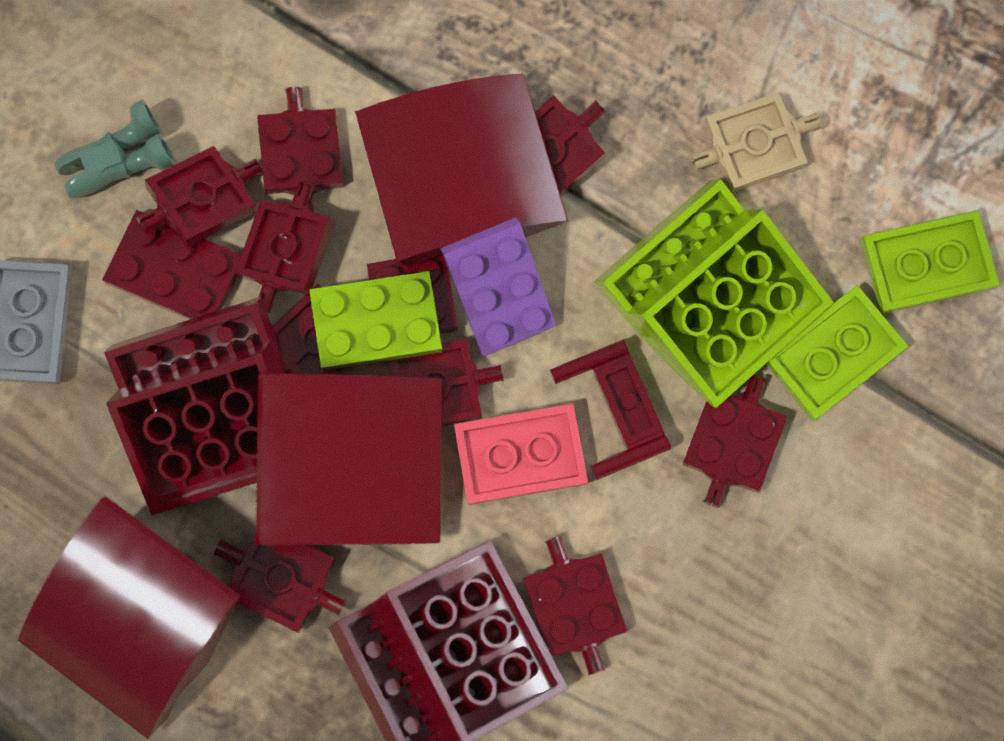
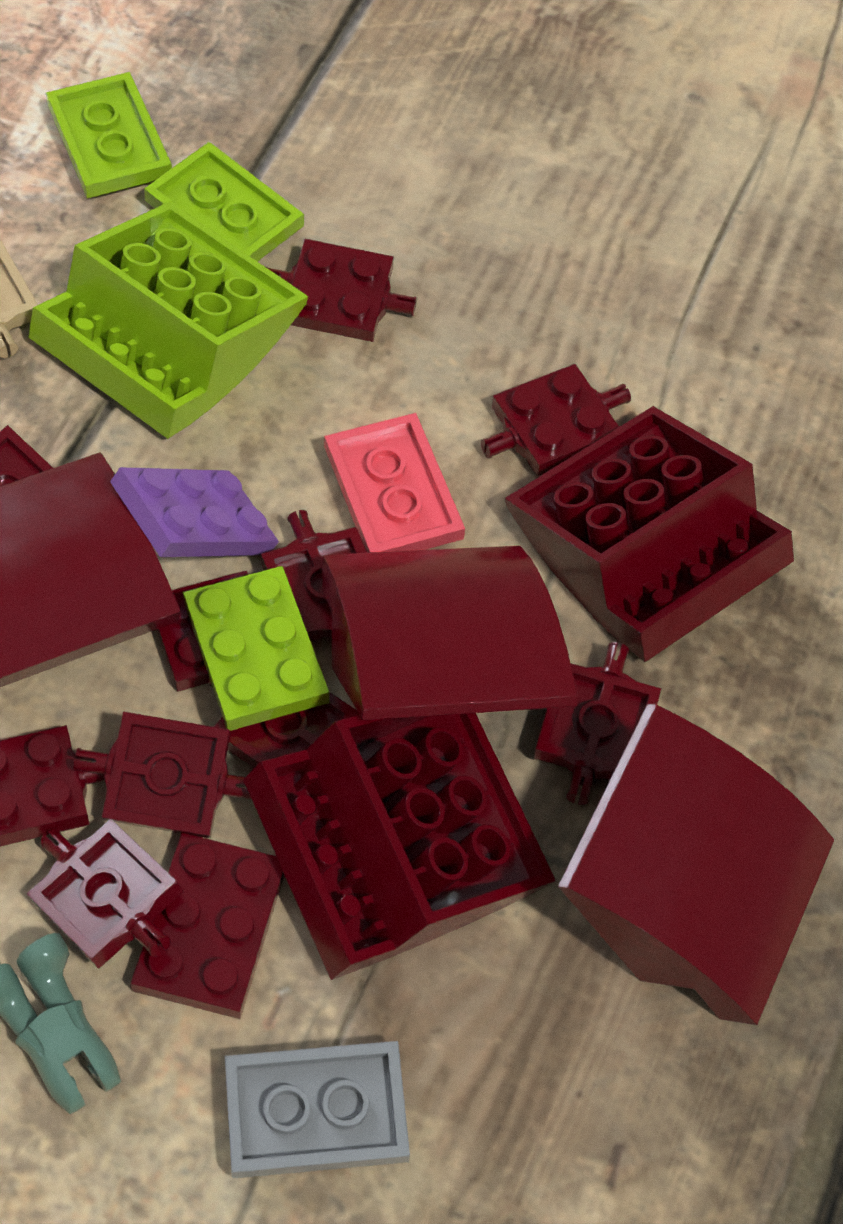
camera: 105 degrees left, 20 degrees down
dark red plate [549,339,672,480] -> none

